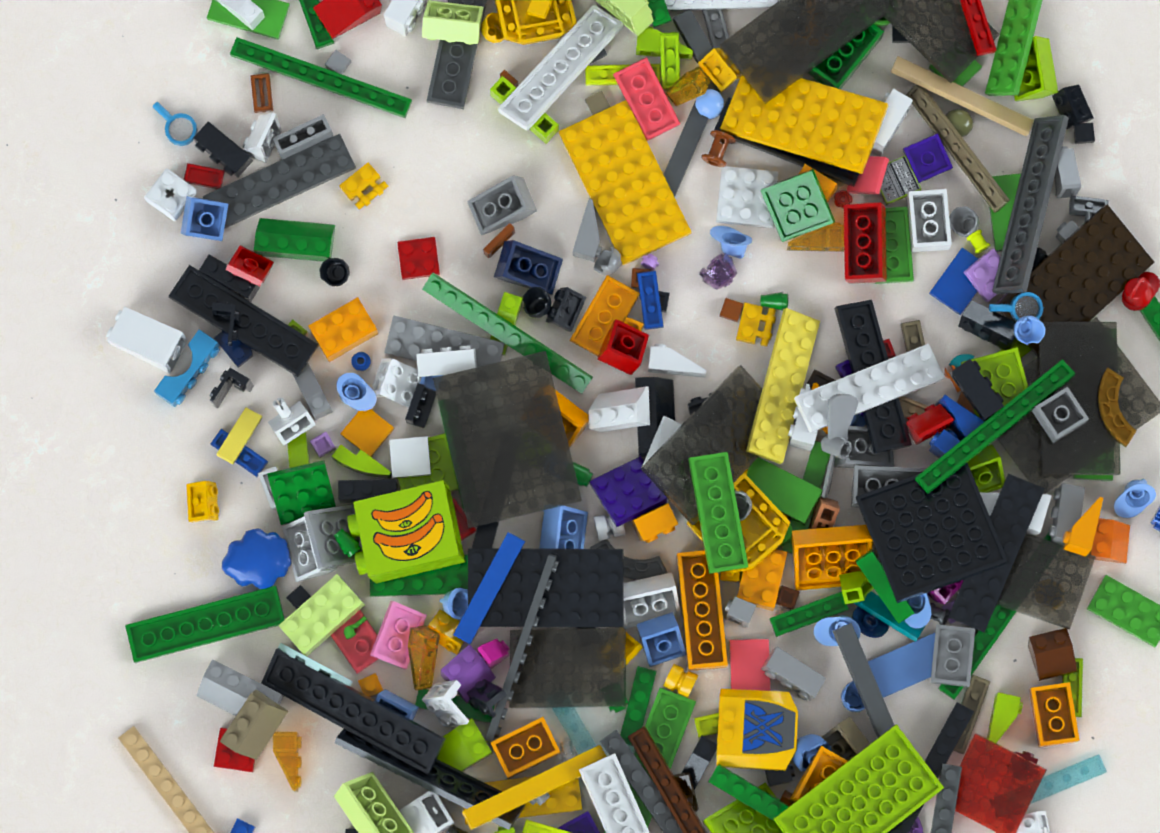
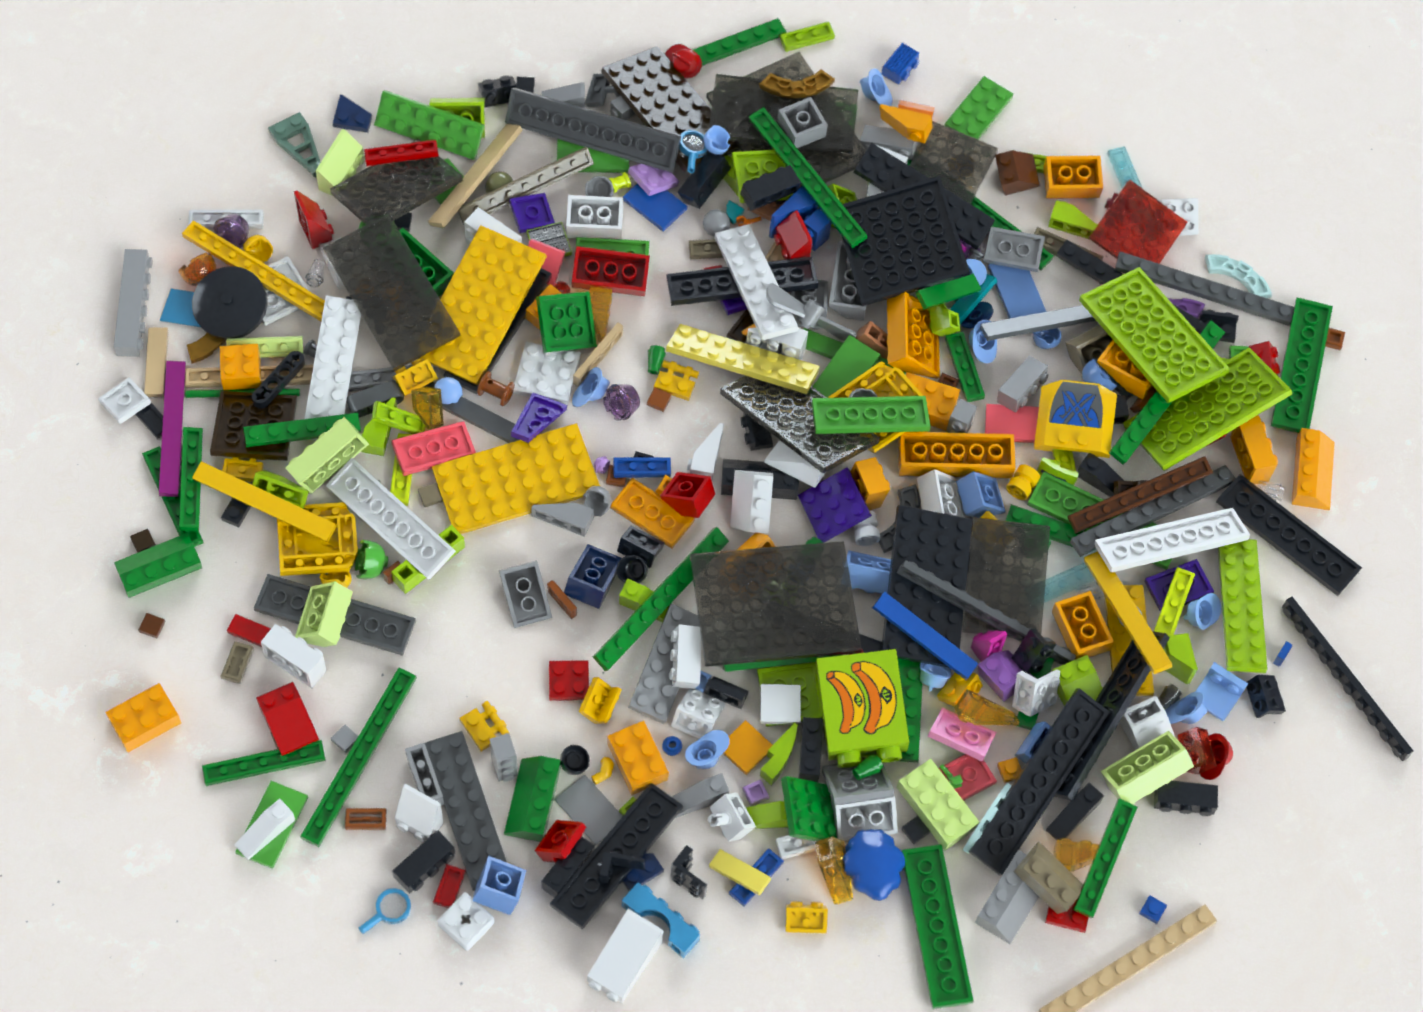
camera: 90 degrees left, 15 degrees down
none -> bright green cylinder [355,540,388,579]
none -> light grey brick [490,733,518,782]
none -> dark purple wing [511,392,568,443]
none -> light grey piece [554,775,622,845]
none -> tan tile [573,322,623,387]
none -> yellow bracket [578,677,622,724]
none -> yellow arm [591,757,614,785]
none -> light grey hair [703,209,730,237]
none -> clear yellow slope [815,837,853,905]
none -> lime slope [1037,457,1078,485]
none -> black slope [1046,782,1104,844]
none -> green plate [1073,798,1138,918]

